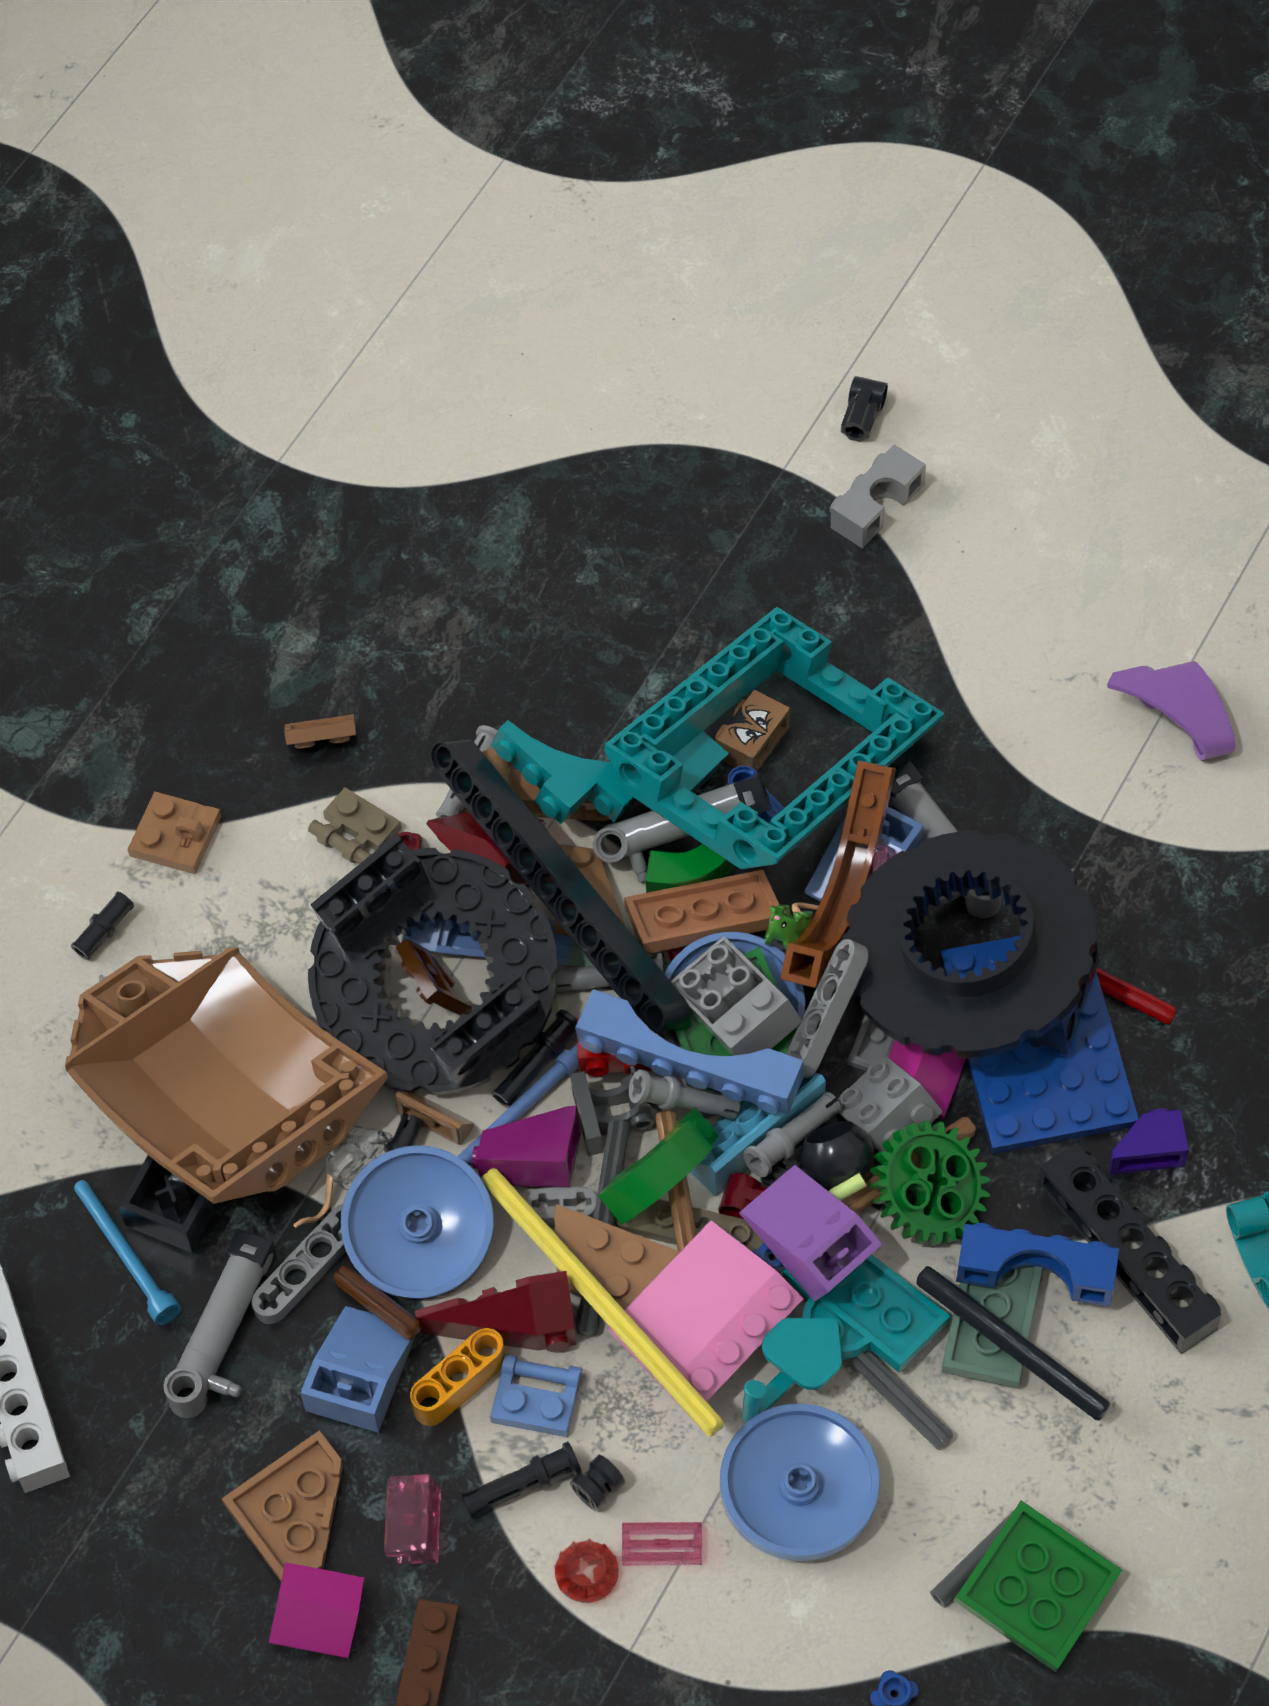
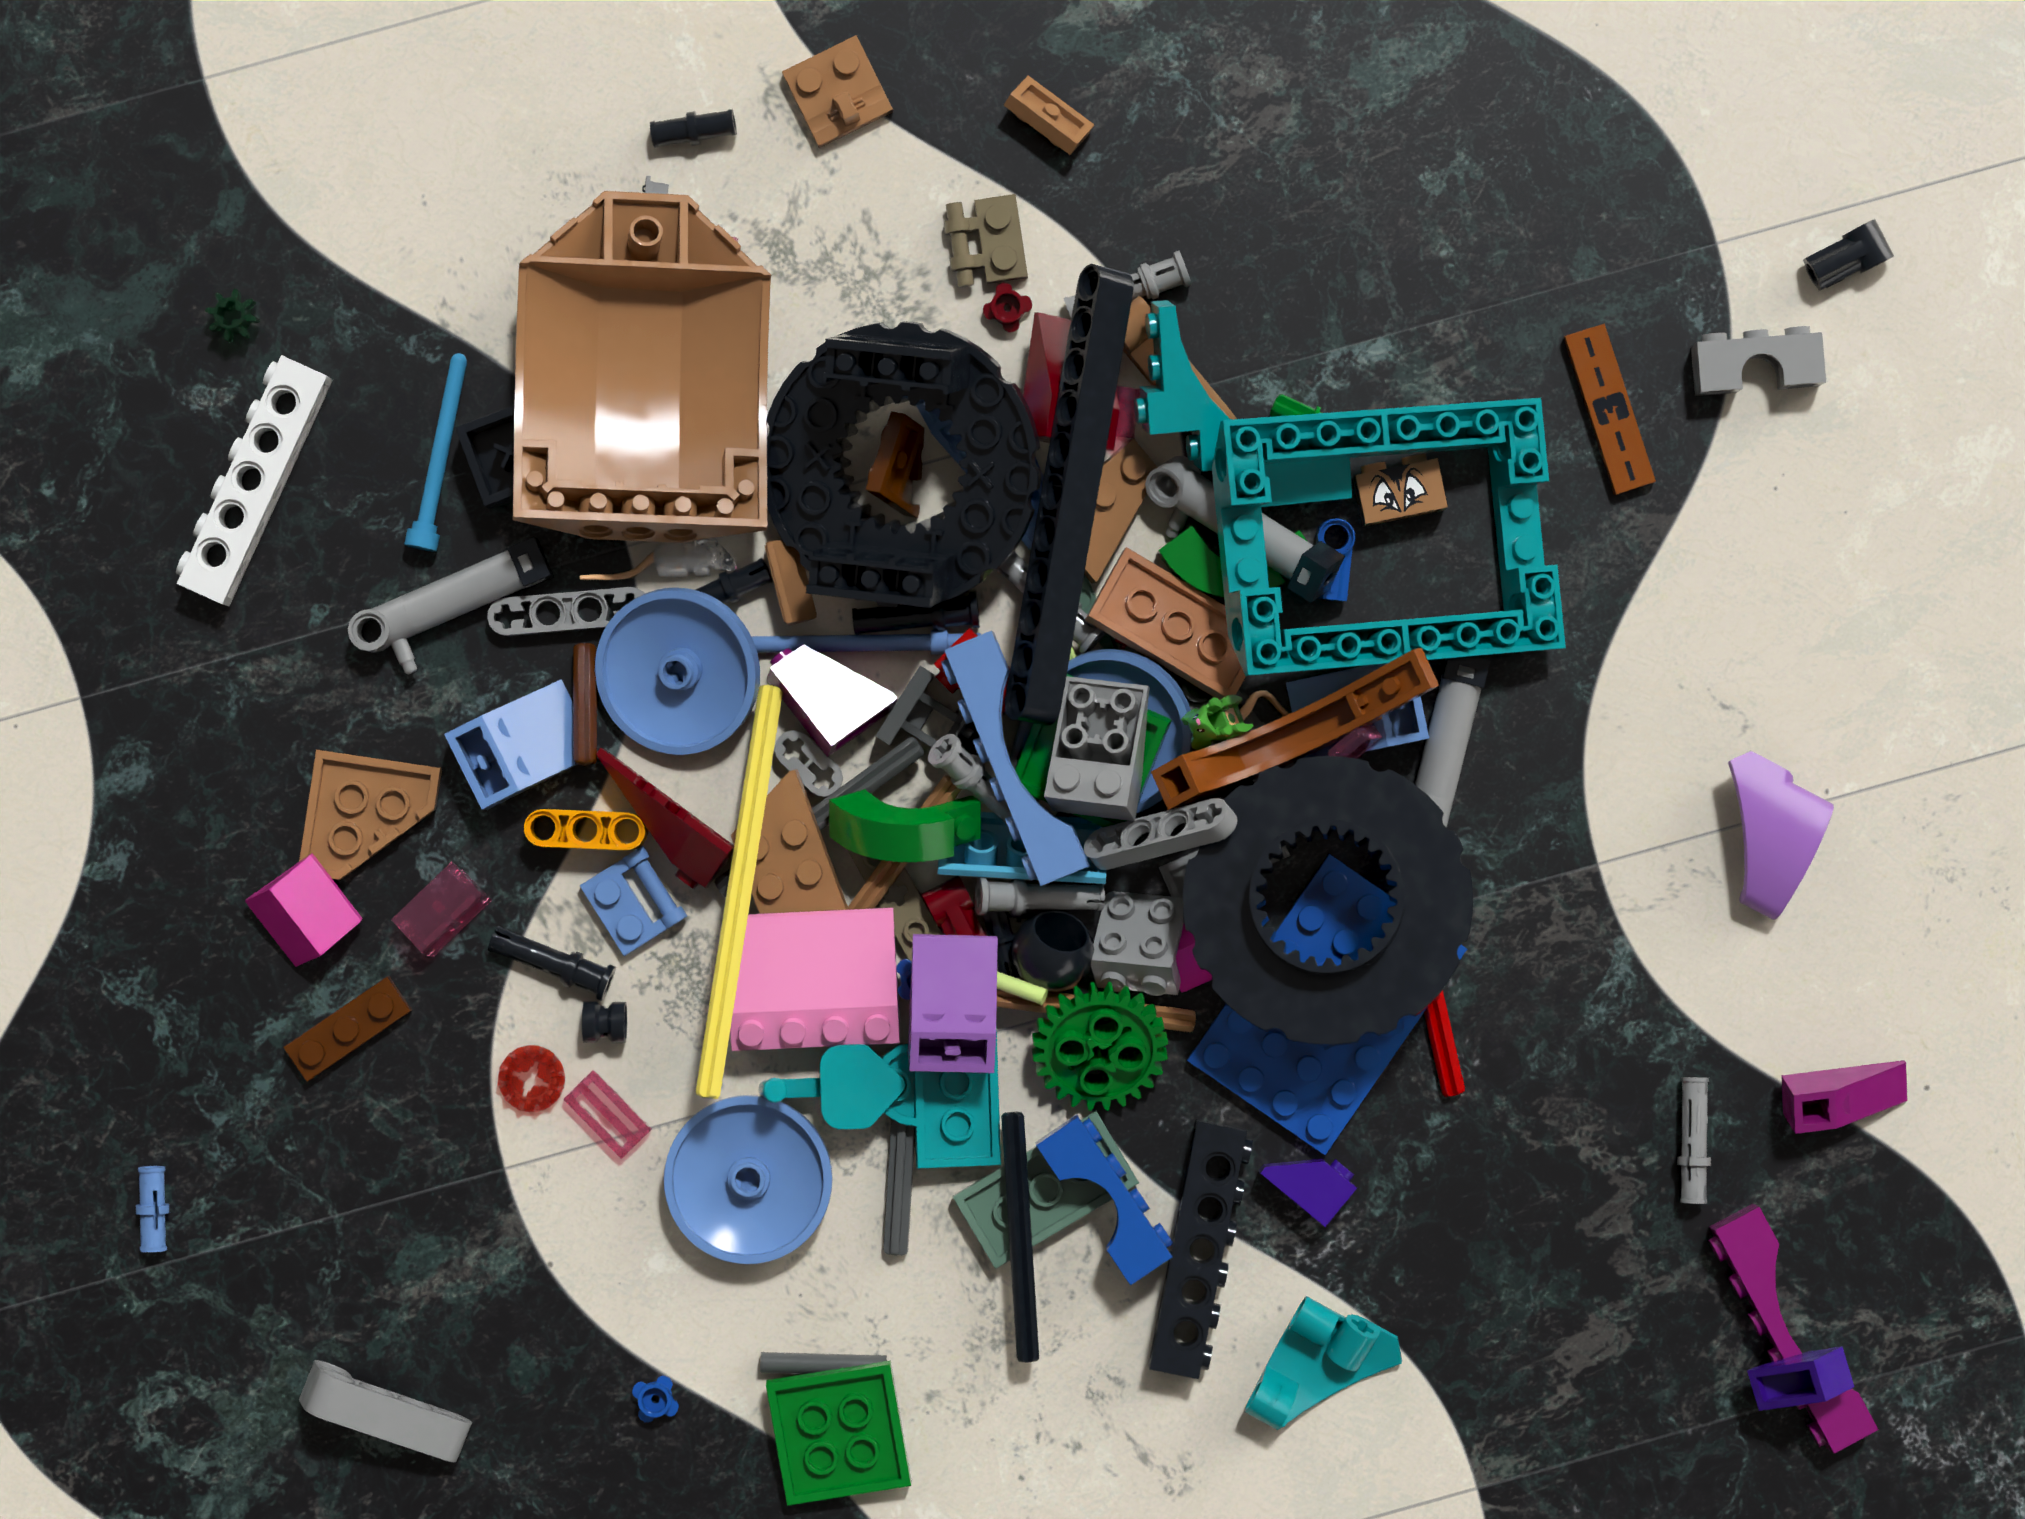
camera: 40 degrees right, 30 degrees up
none -> dark orange tile [1563,323,1656,495]

